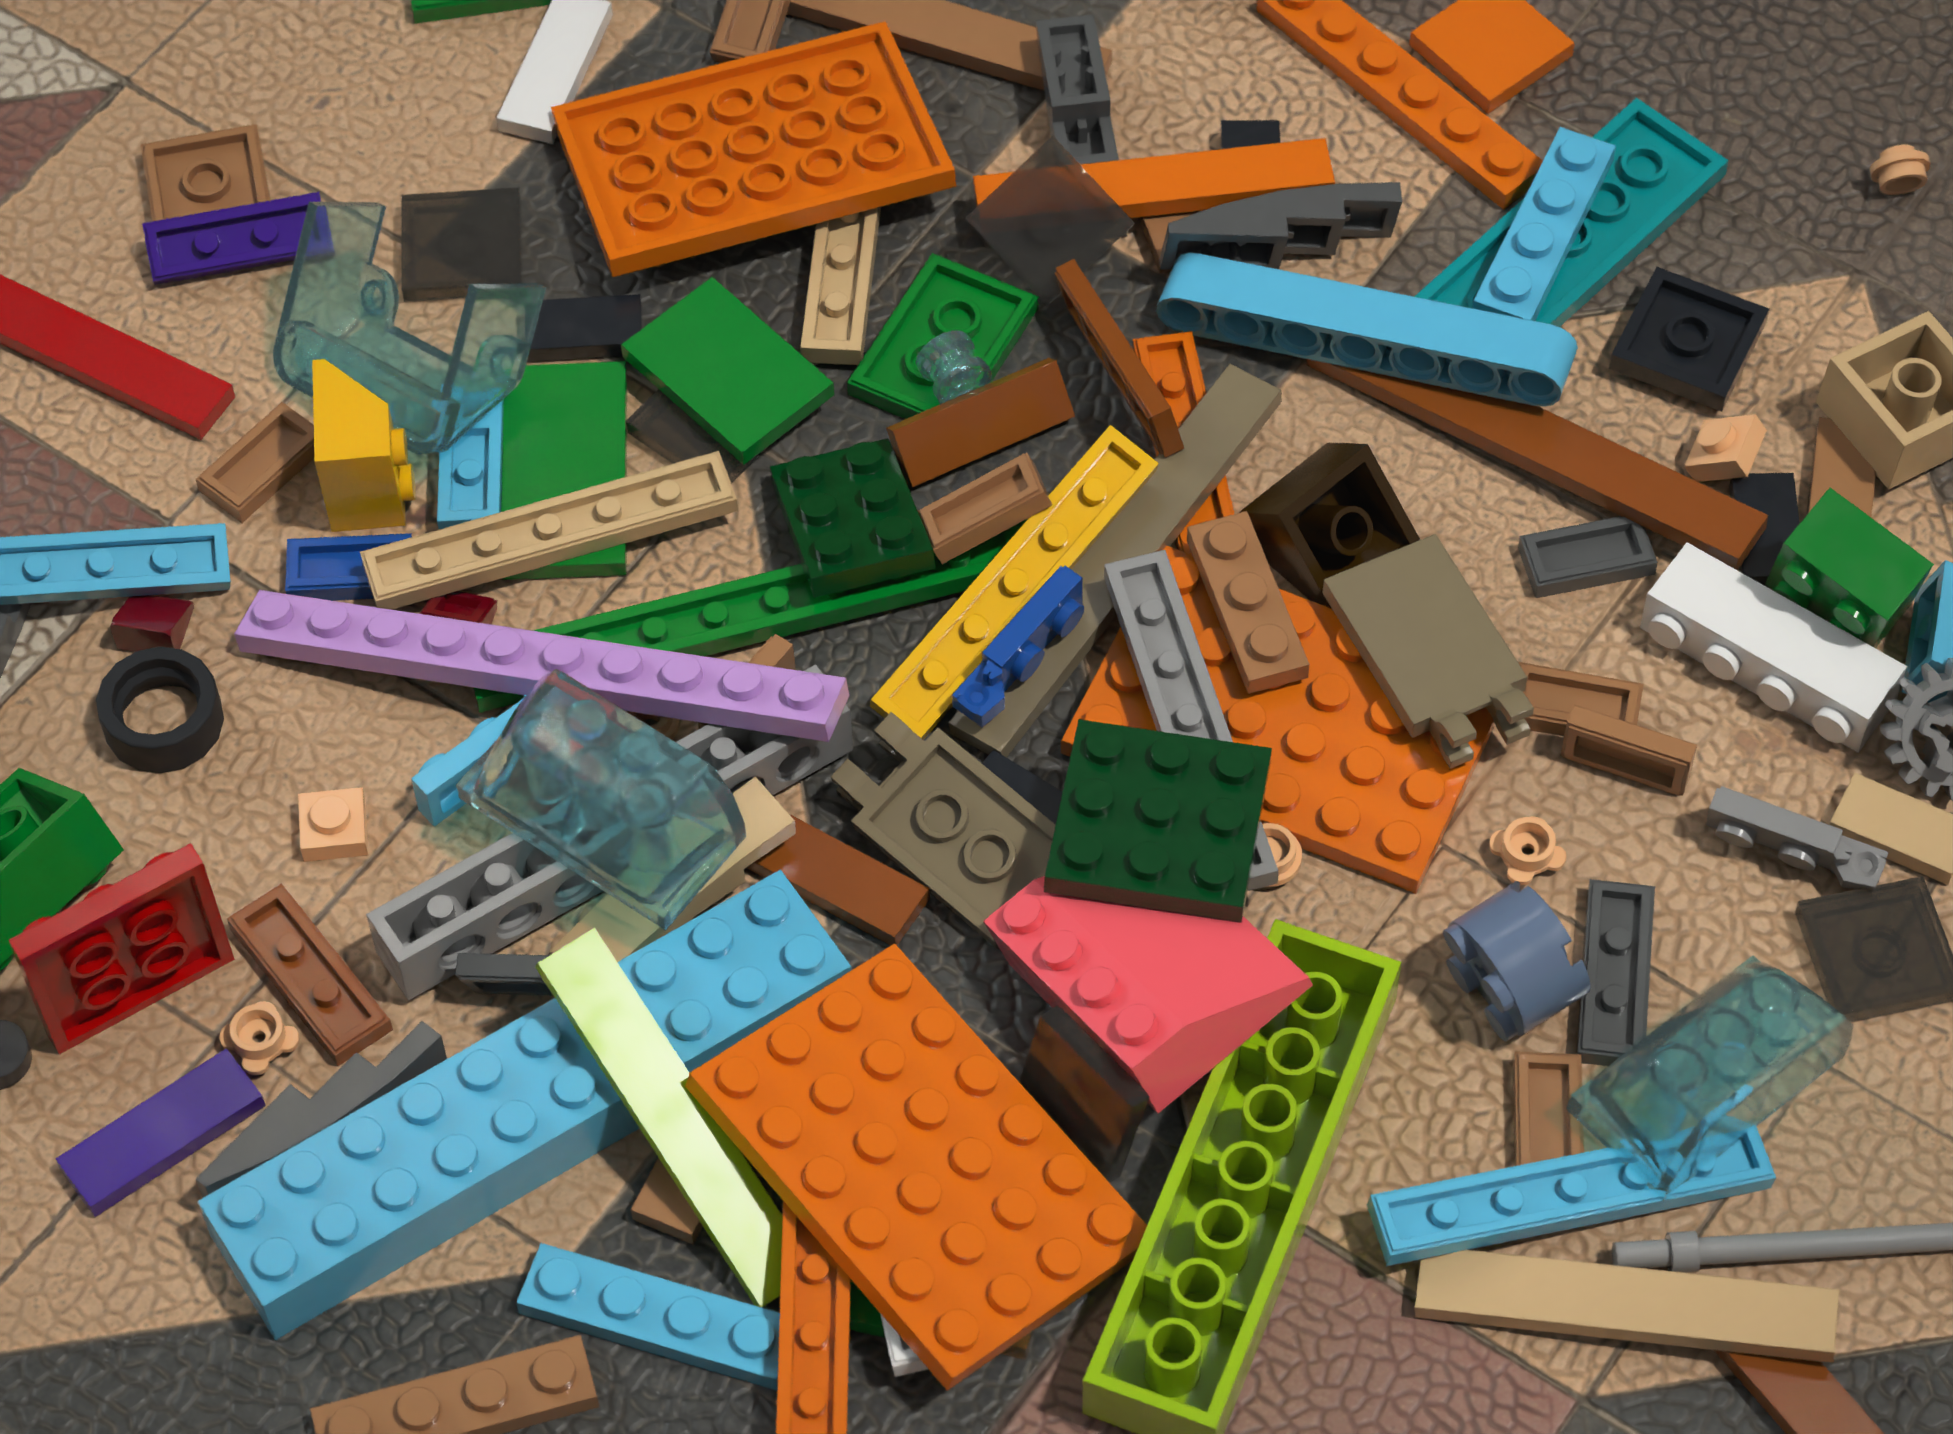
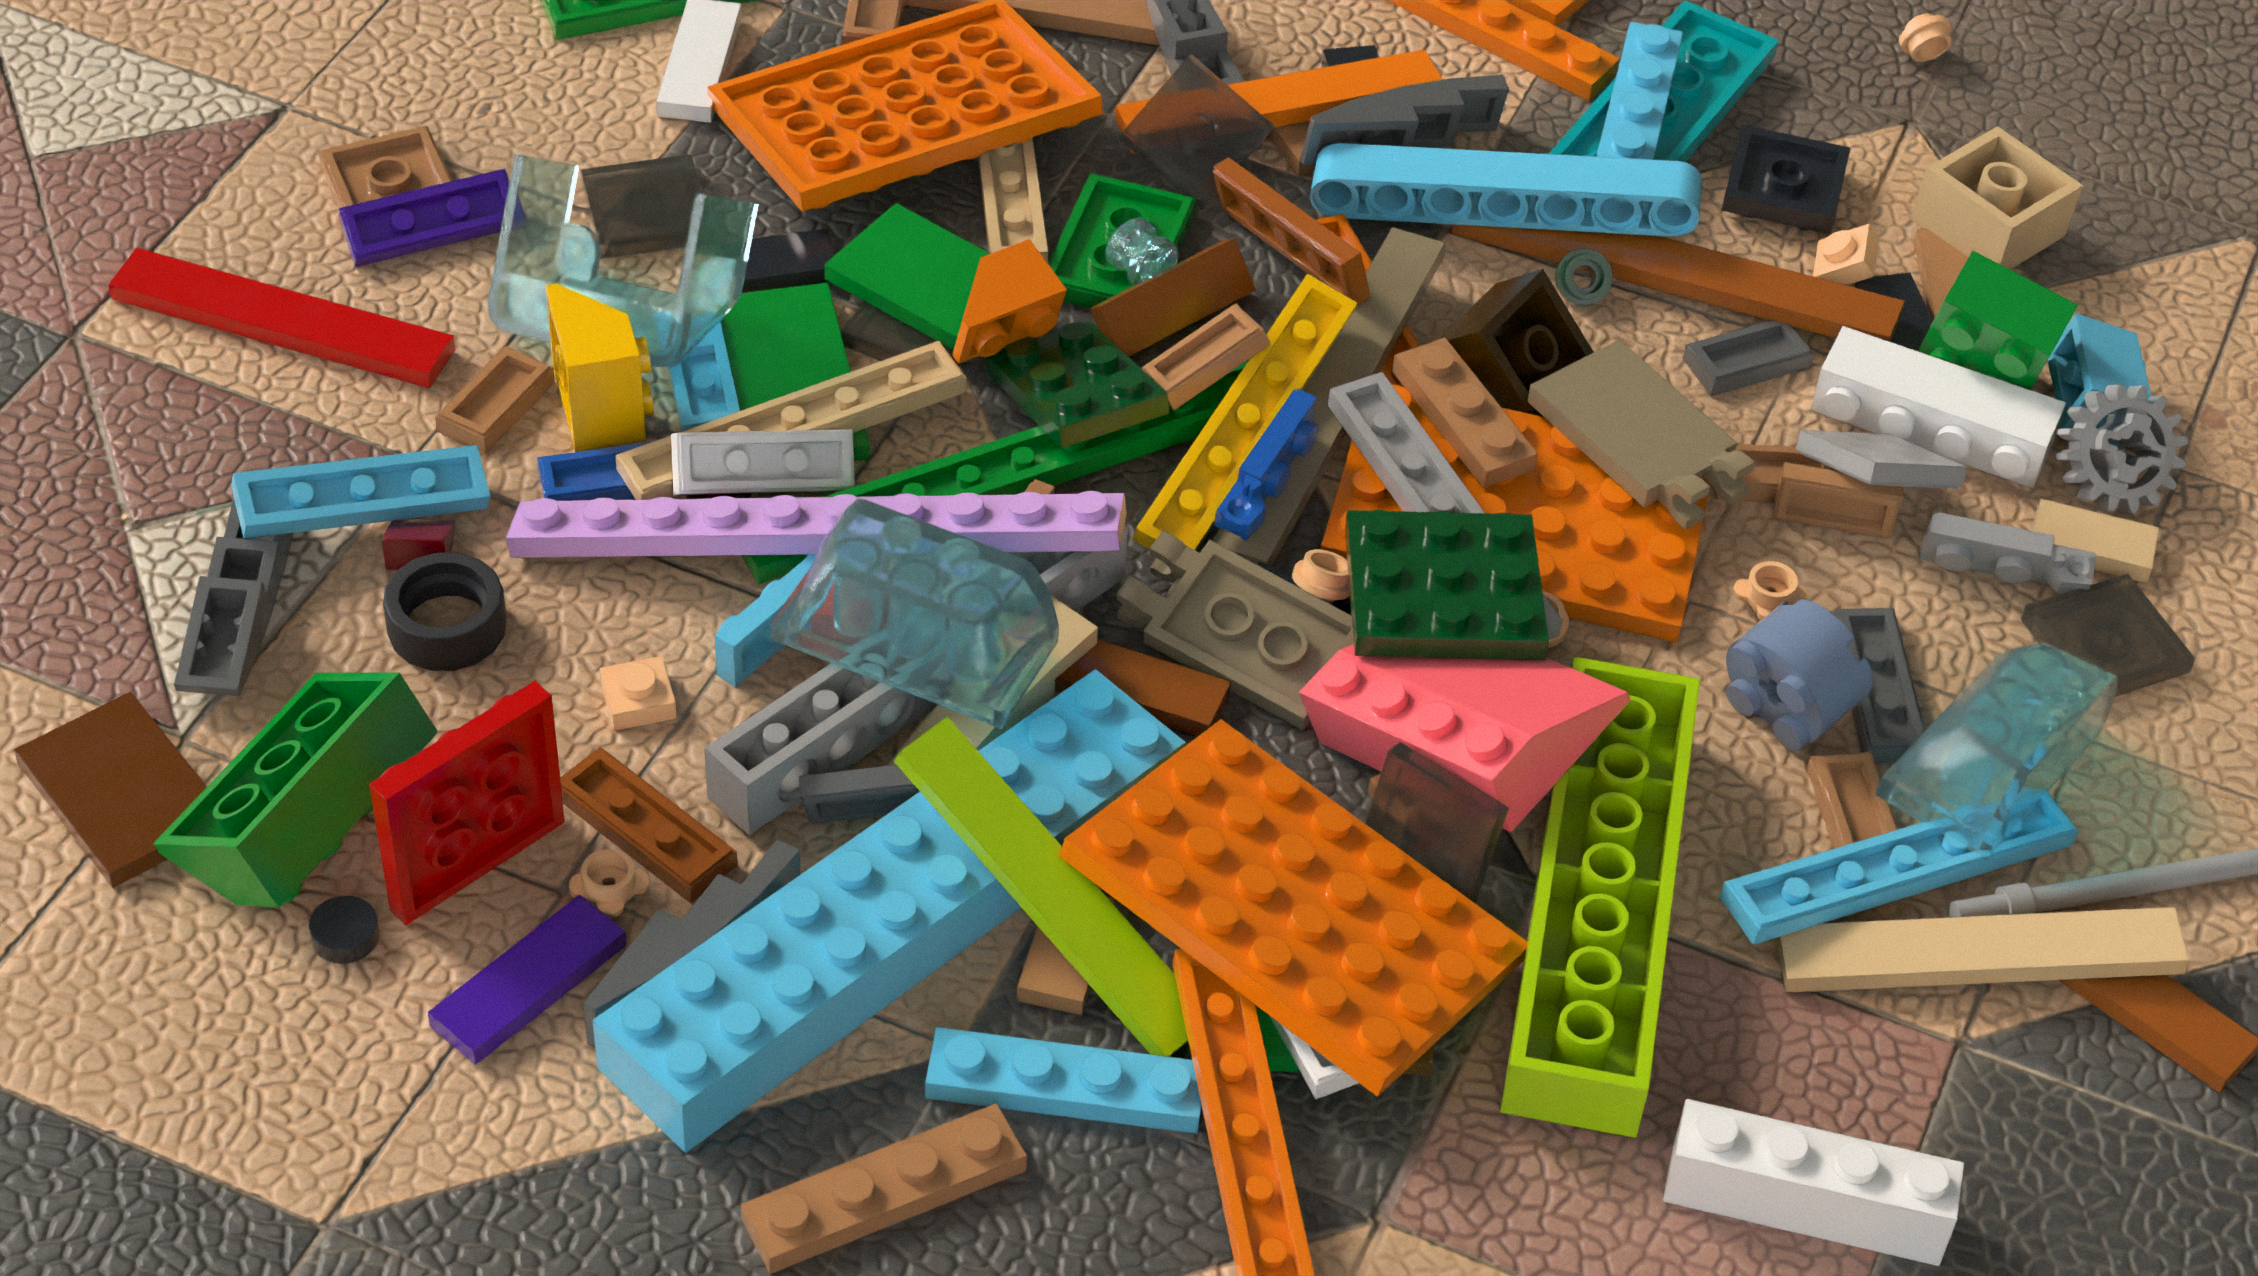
camera: 15 degrees left, 10 degrees down
none -> white tile [671,429,855,495]
none -> orange slope [952,239,1067,364]
none -> light nougat plate [1292,549,1350,604]
none -> dark green plate [1555,248,1613,305]
none -> light grey tile [1796,430,1967,489]

